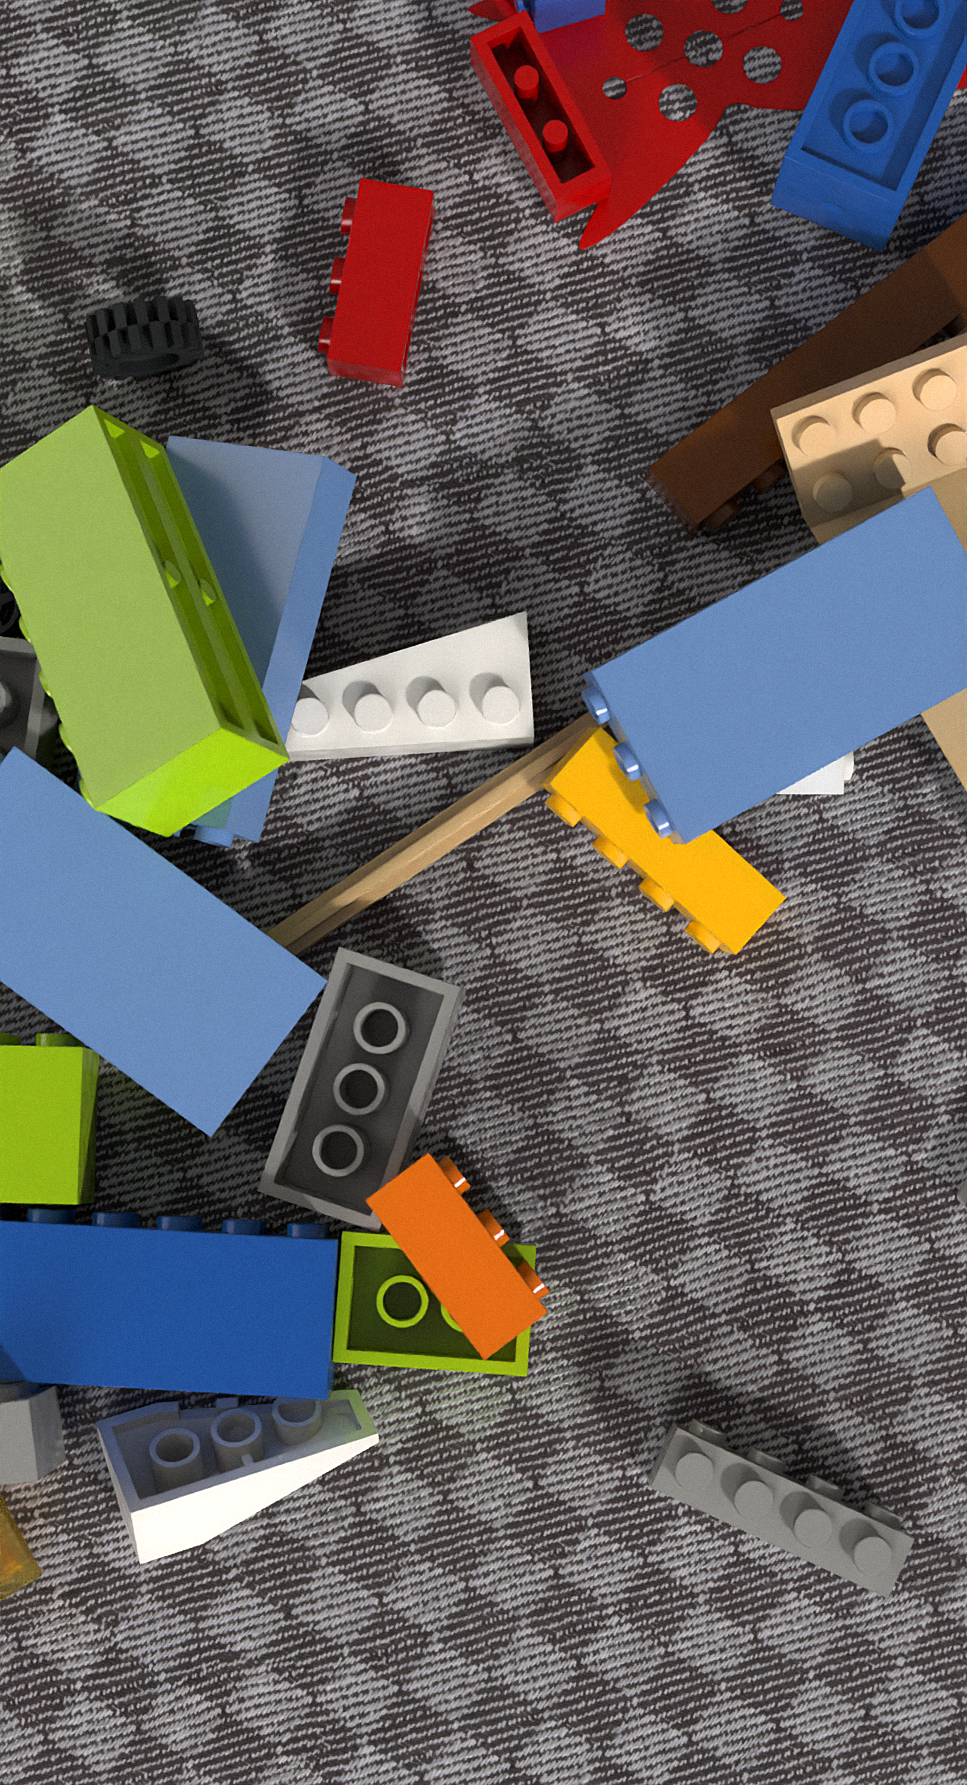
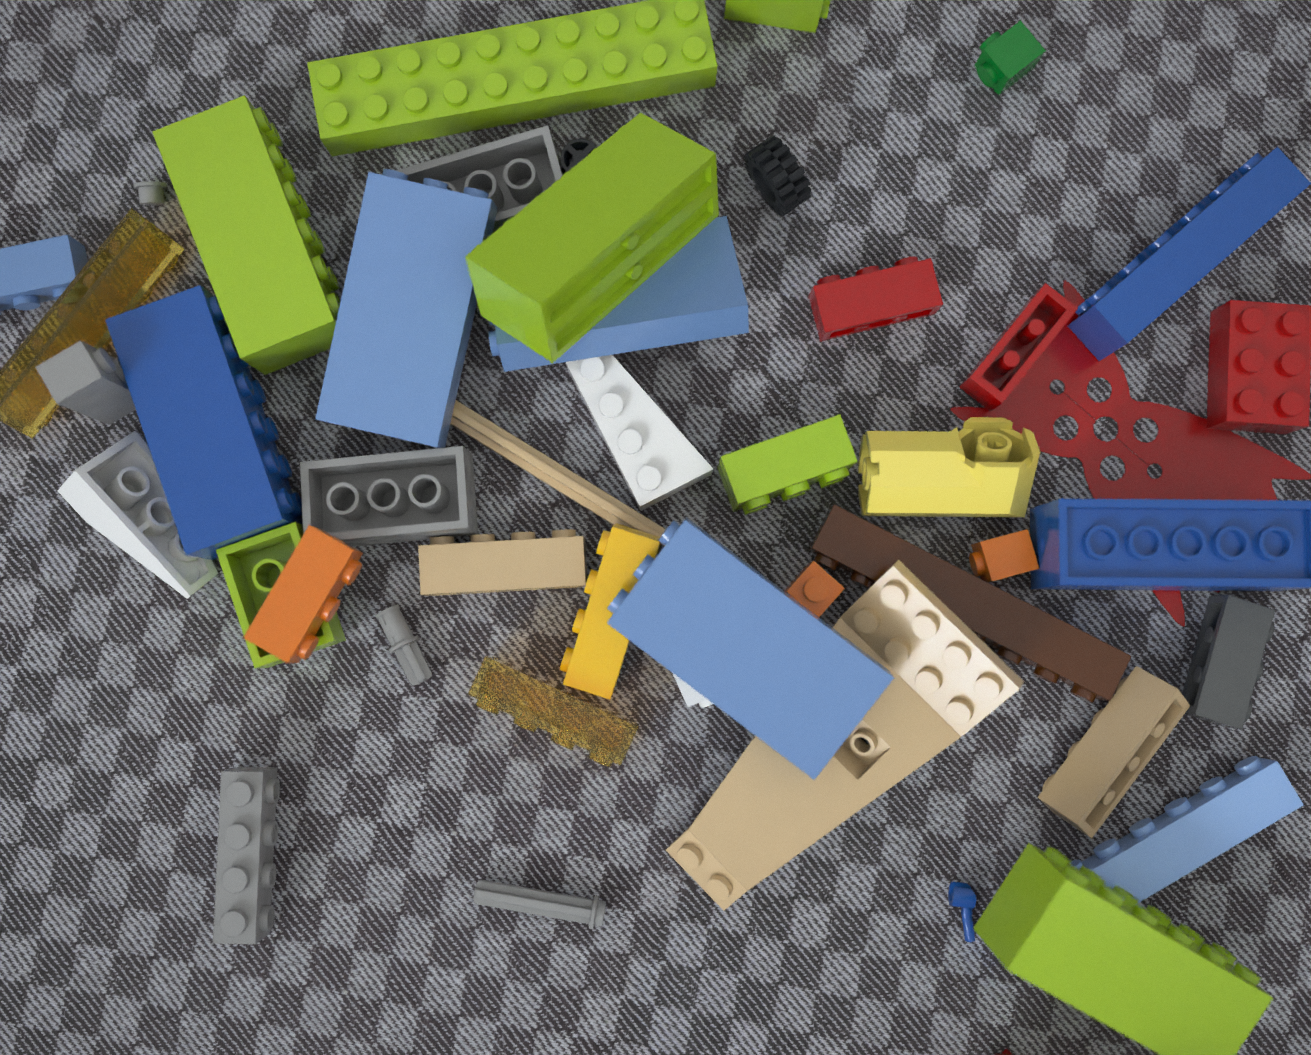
camera: 65 degrees right, 0 degrees up
none -> light grey axle [375,604,432,686]
none -> tan brick [418,529,587,596]
none -> clear yellow brick [467,655,639,767]
none -> lime brick [717,414,858,515]
none -> orange brick [784,561,845,617]
none -> light yellow brick [858,417,1040,517]
none -> orange brick [969,529,1040,582]

